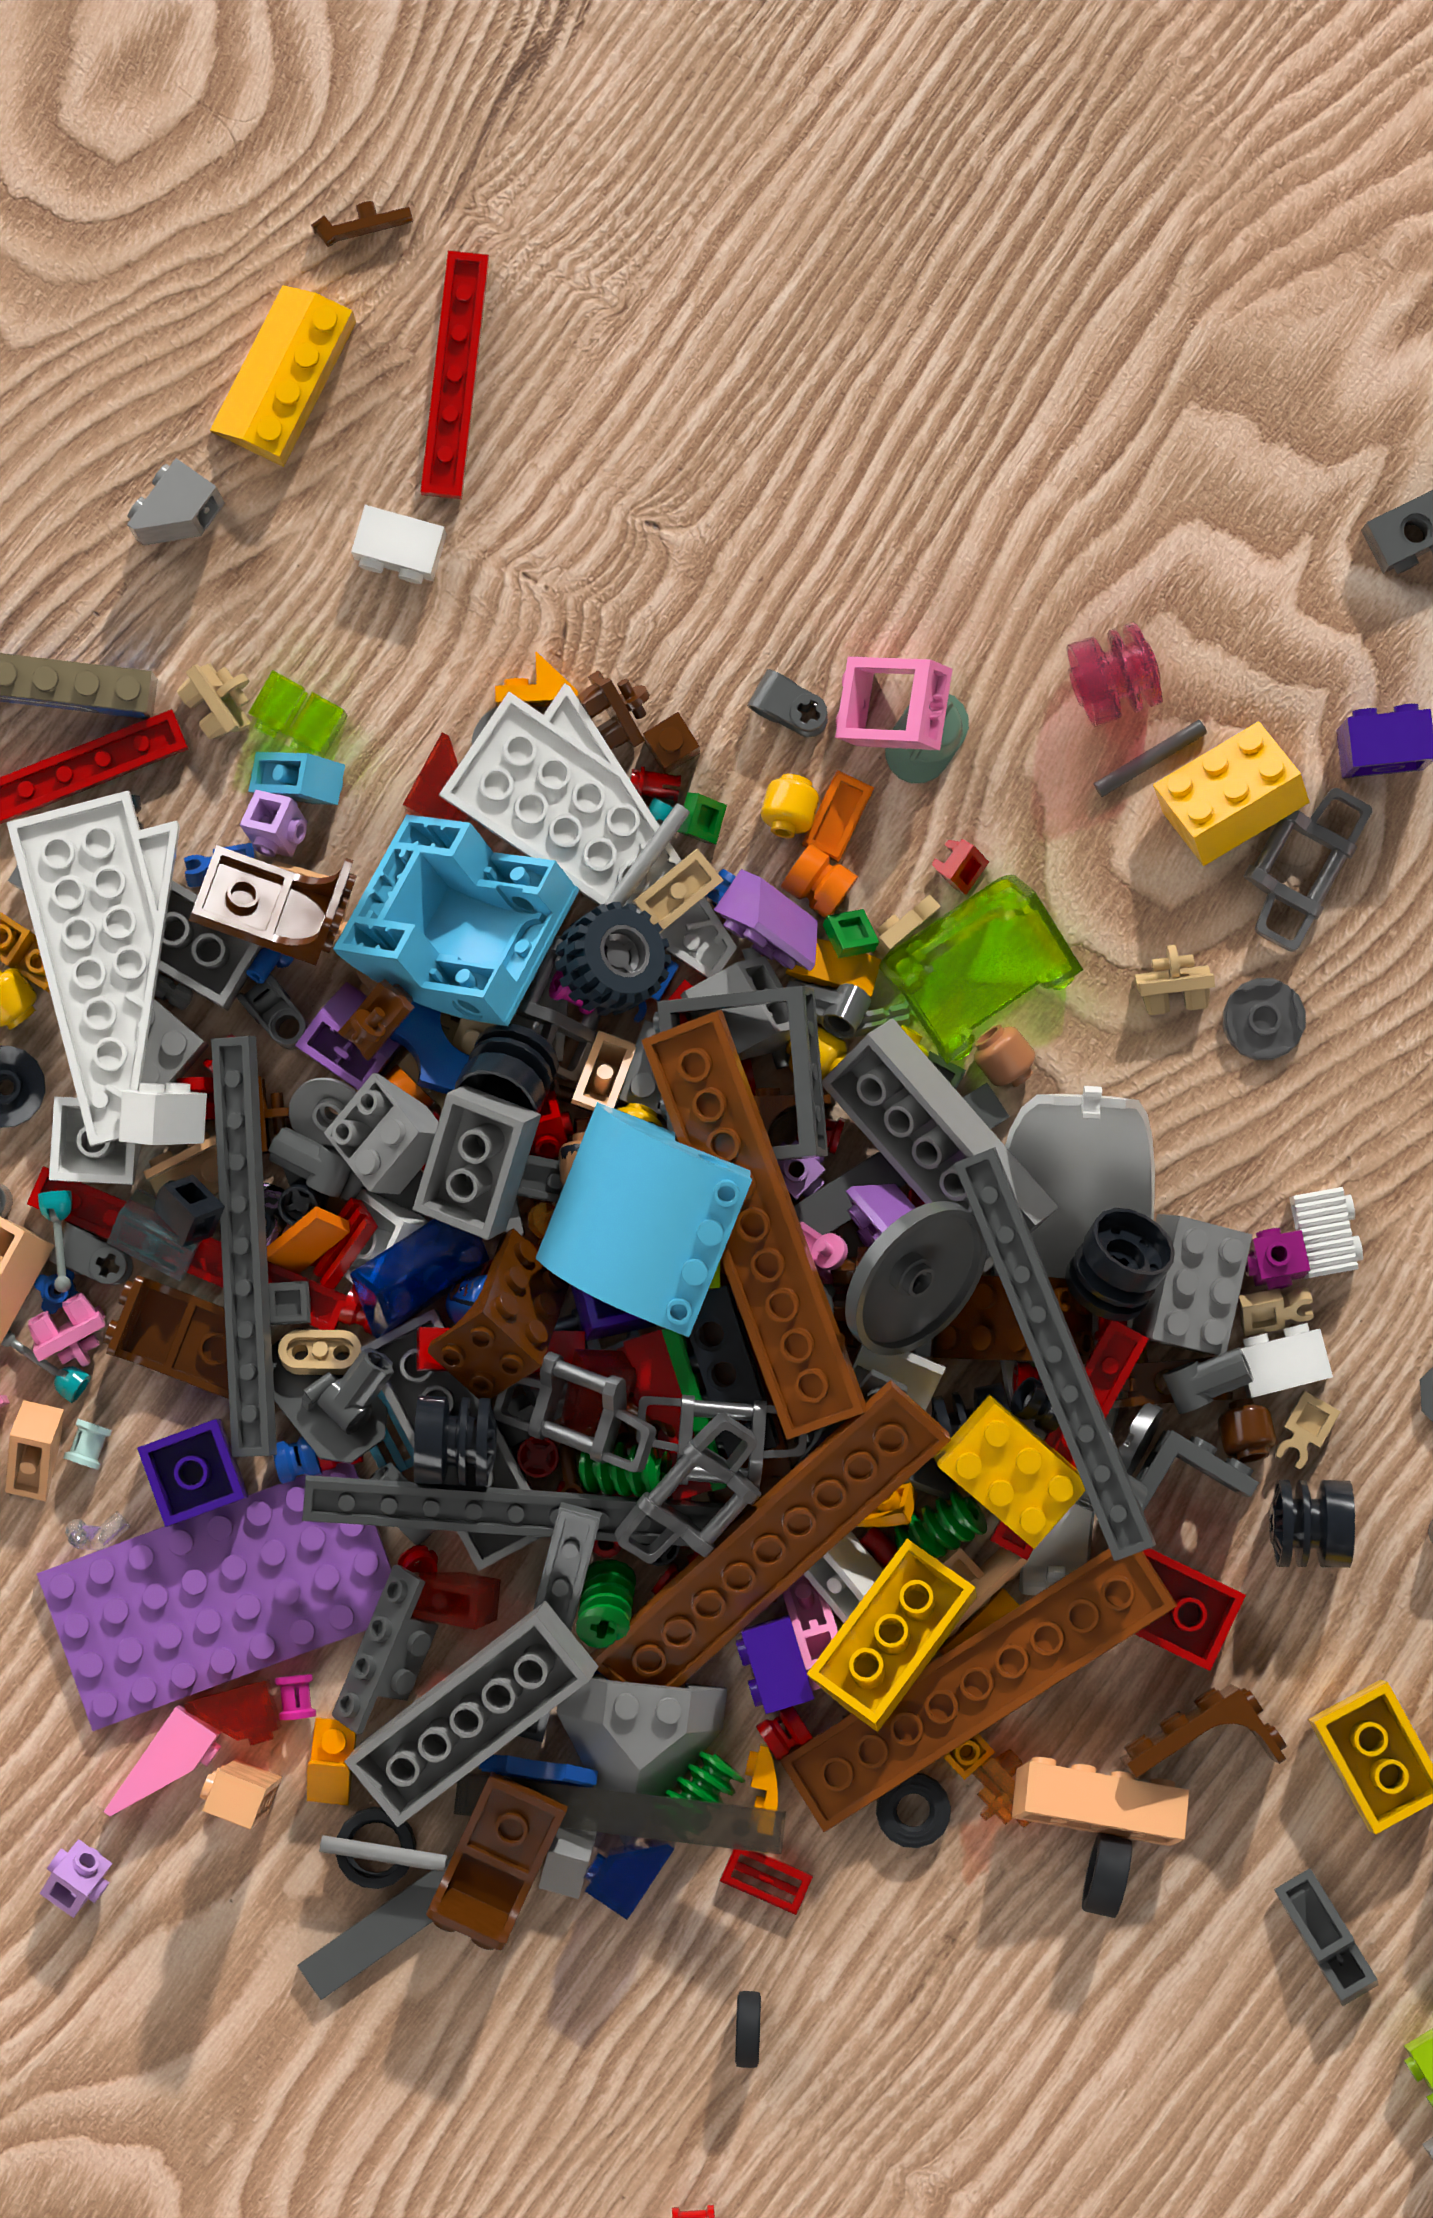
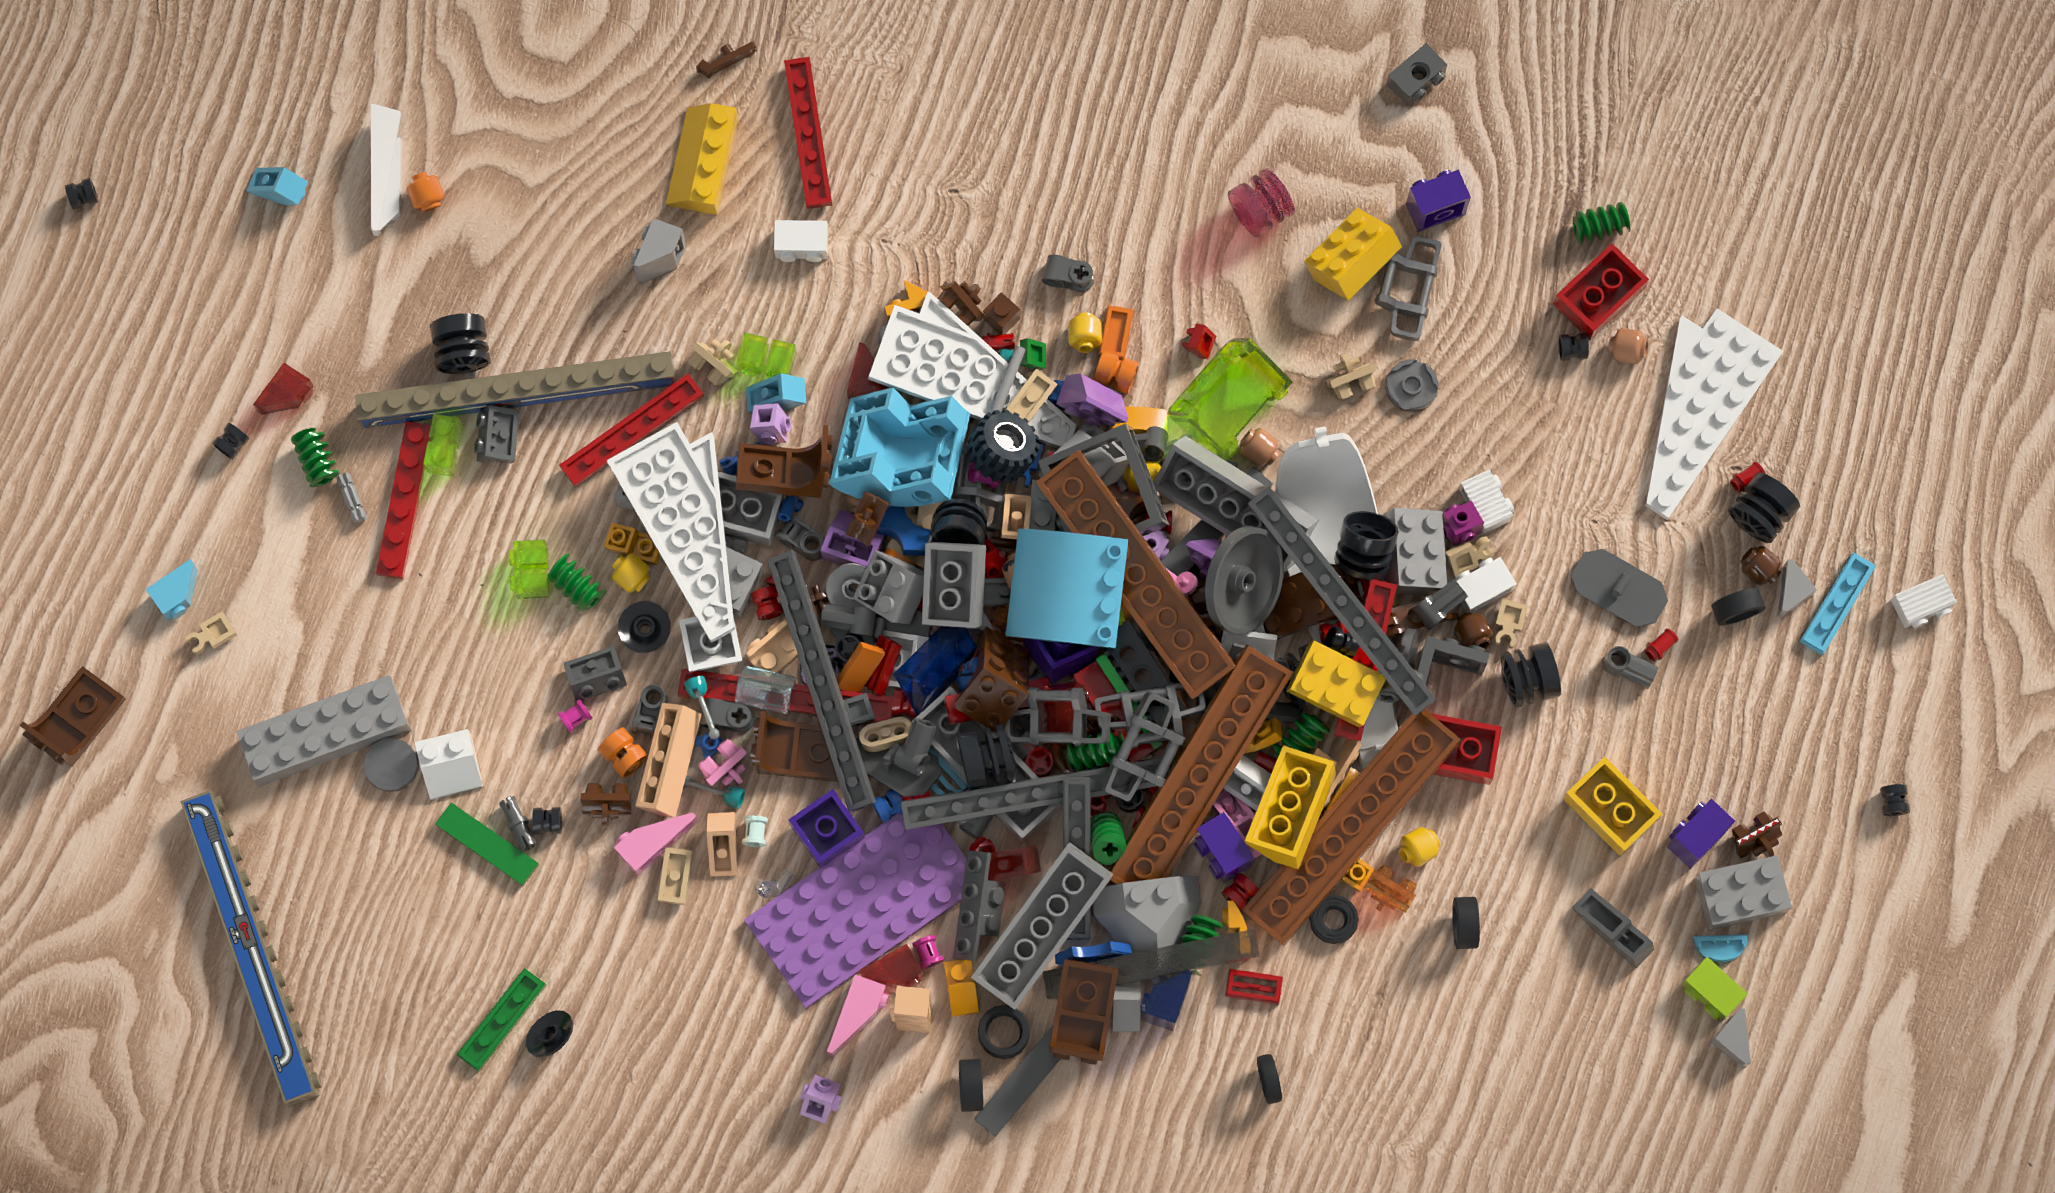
camera: 15 degrees left, 10 degrees down
white brick [119,1082,207,1145] -> none
black brick [153,1175,225,1248] -> none
light grey bar [319,1835,447,1872] -> none
green plate [823,909,880,958] -> none
bright pink window [835,657,953,750] -> none
tan plate [876,894,941,958] -> none
sand green piece [885,694,969,783] -> none
light nougat brick [1012,1757,1189,1846] -> none
dark grey bar [1094,720,1207,797] -> none
reddish brown bracket [1120,1684,1287,1778] -> none
none -> black tyre [959,1059,984,1112]
none -> yellow head [1399,827,1440,867]

